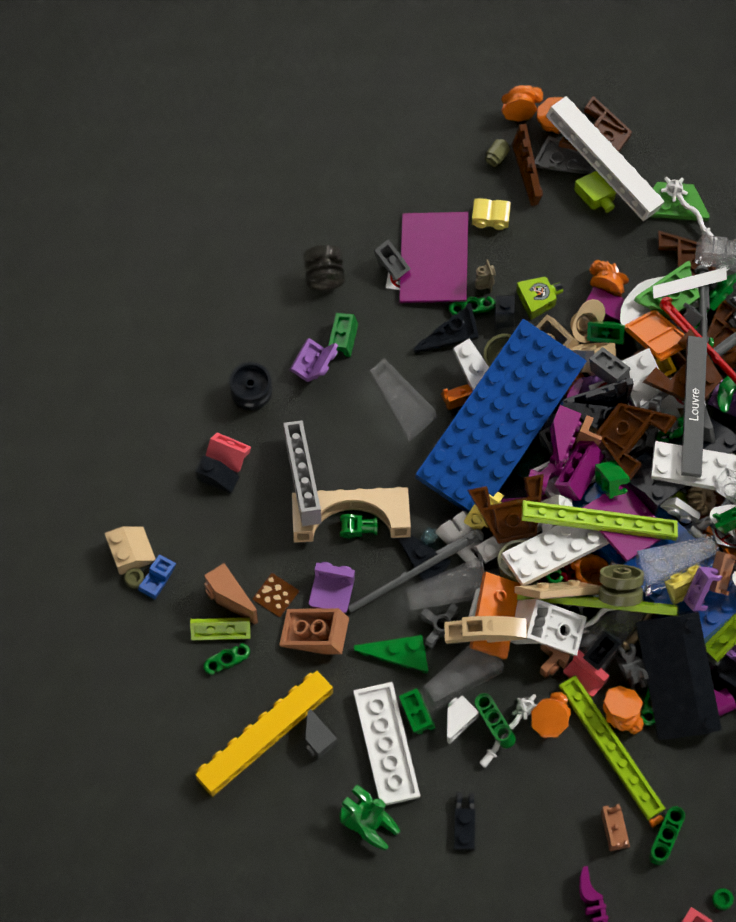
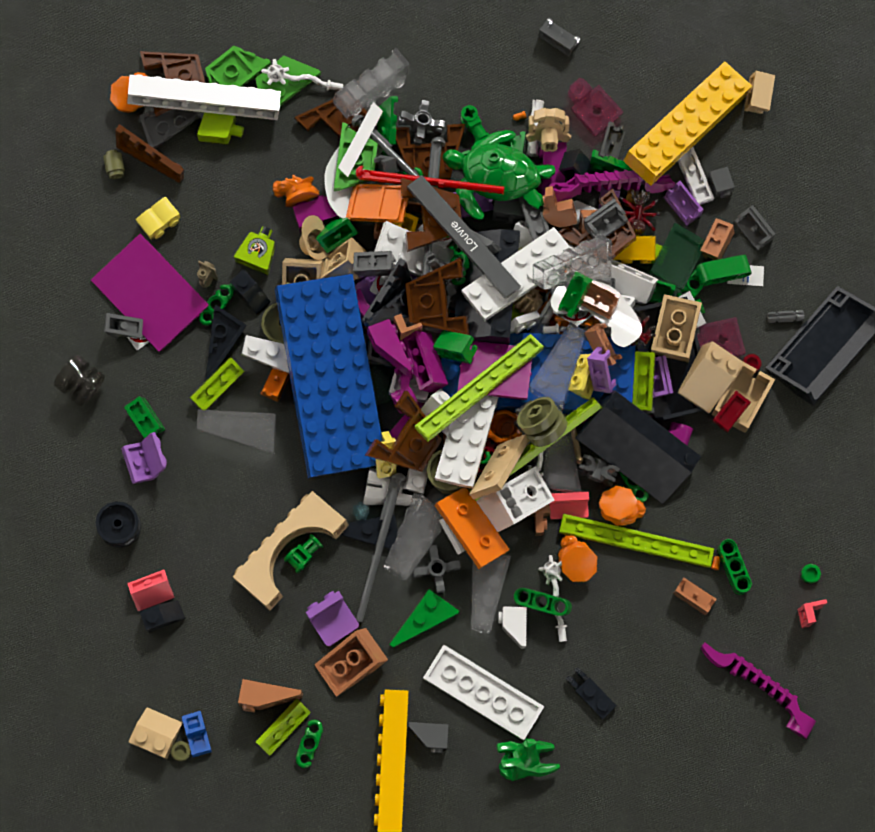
camera: 50 degrees left, 10 degrees up
reddish brown sticker [252,573,299,617] -> none
light grey brick [283,420,322,526] -> none
green hinge [399,688,436,734] -> none
tan slope [445,616,527,644] -> none
orange piece [501,85,543,122] -> none
black slope [583,629,622,670] -> none
none -> lime plate [190,358,244,412]
none -> bright green wing [205,46,271,87]

